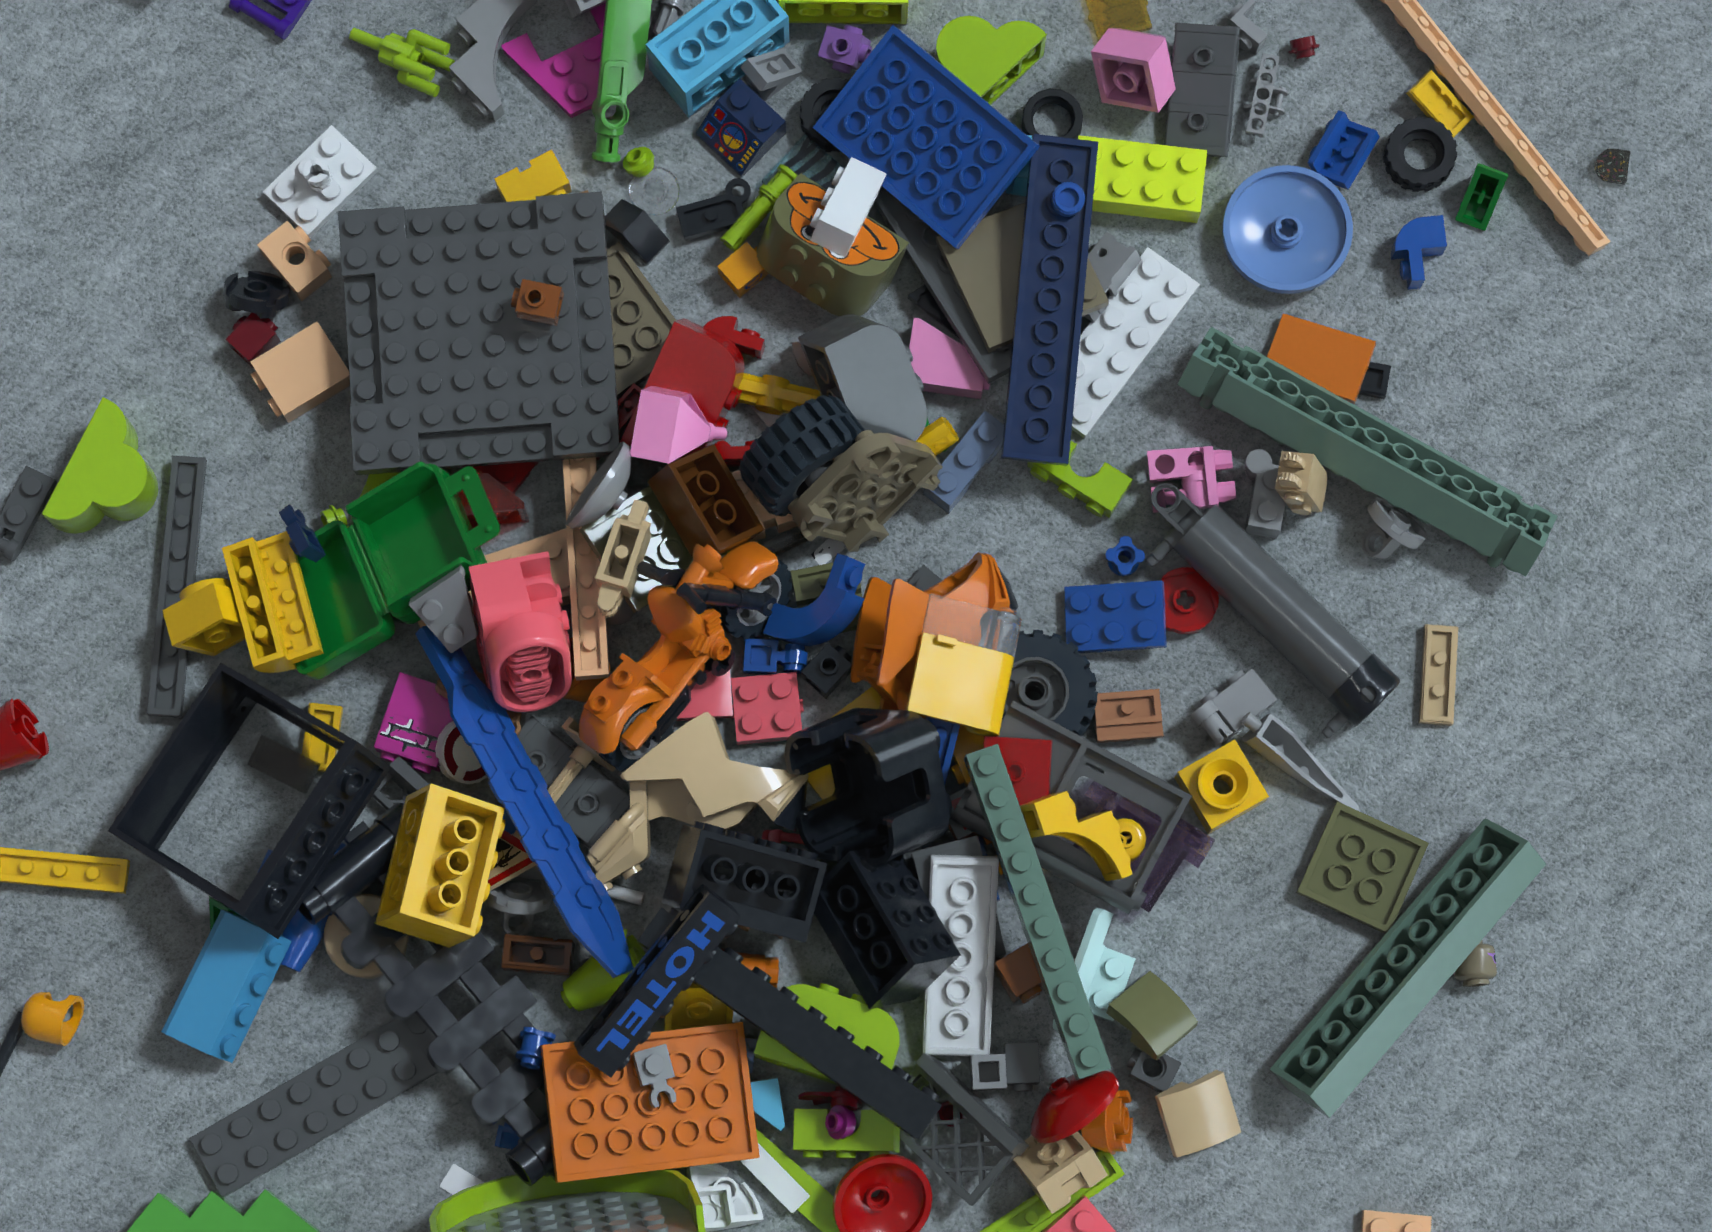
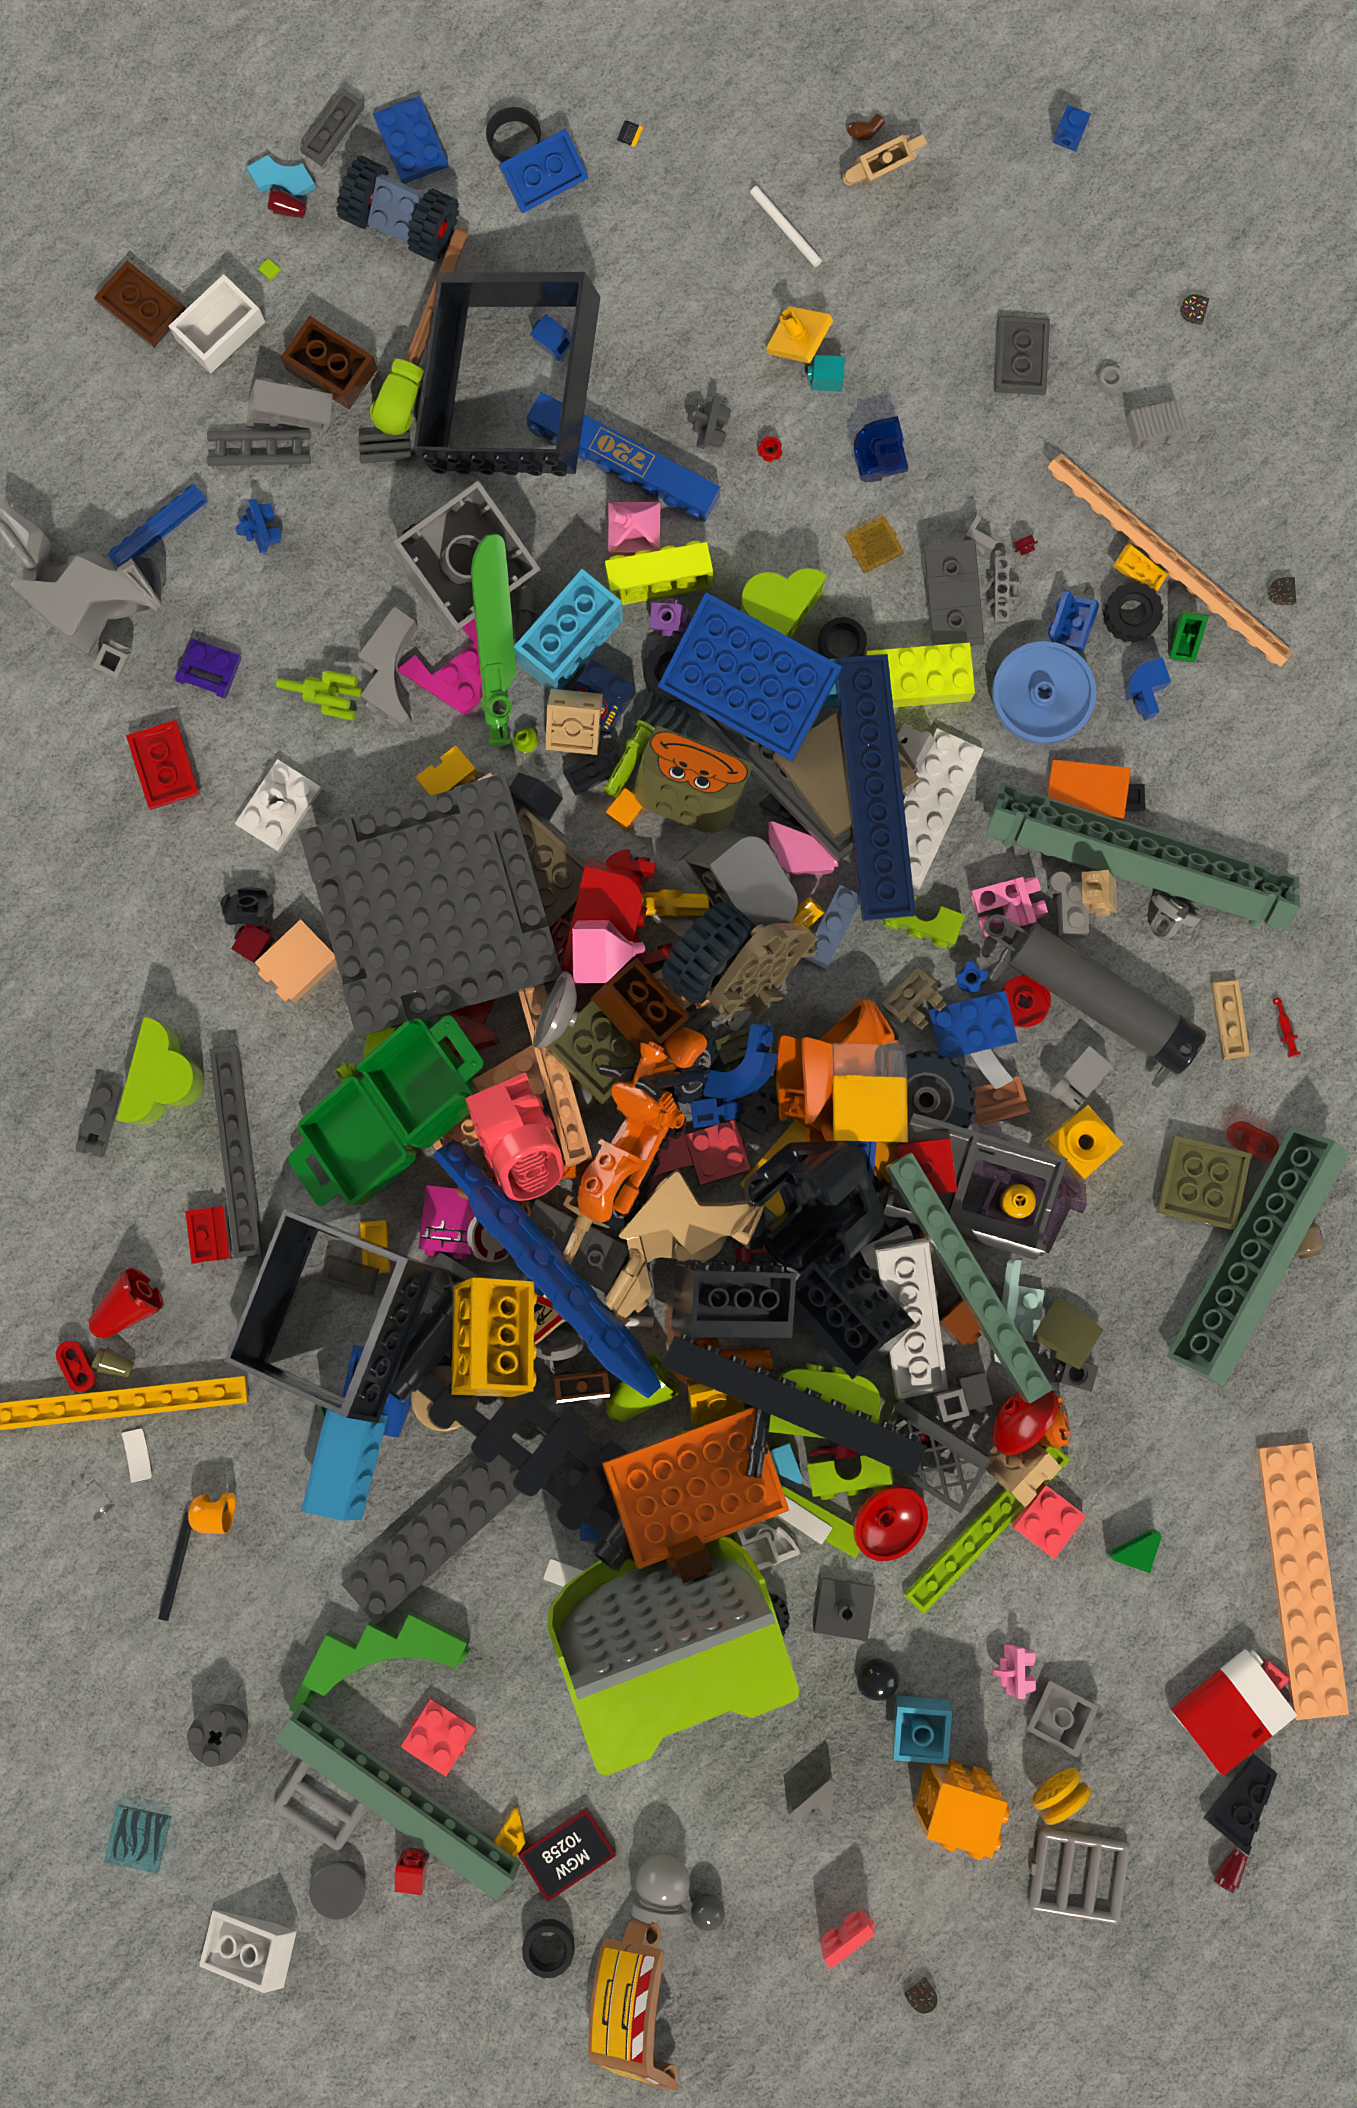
camera: 15 degrees left, 5 degrees up
yellow piece [162,578,245,656] -> none
yellow brick [222,531,324,673] -> none
light nougat brick [257,220,332,301] -> none
dark blue plate [279,504,326,562] -> none
light grey wing [409,565,479,653] -> none
dark orange brick [511,279,564,326] -> none
blue brick [515,1027,556,1070] -> none
black brick [573,883,741,1078] -> none
tan hinge [595,499,652,618] -> none
light grey plate [631,1044,676,1108] -> none
light grey slope [740,47,803,101] -> none
white brick [810,157,887,258] -> none
magenta plate [825,1105,856,1140] -> none
yellow arch [1020,791,1133,881] -> none
blue tile [1051,182,1085,217] -> none
bright pink piece [1091,28,1176,113] -> none
tan slope [1155,1070,1241,1157] -> none
light grey piece [1241,712,1360,811] -> none
none -> red plate [126,720,200,810]
none -> red plate [185,1206,232,1264]
none -> tan piece [545,689,603,755]
none -> reddish brown brick [666,1536,713,1584]
none -> black pin [745,1408,771,1478]
none -> dark tan plate [882,968,947,1030]
none -> white sticker [971,1049,1013,1089]
none -> clear red plate [1226,1121,1279,1160]
none -> red piece [1273,998,1301,1058]

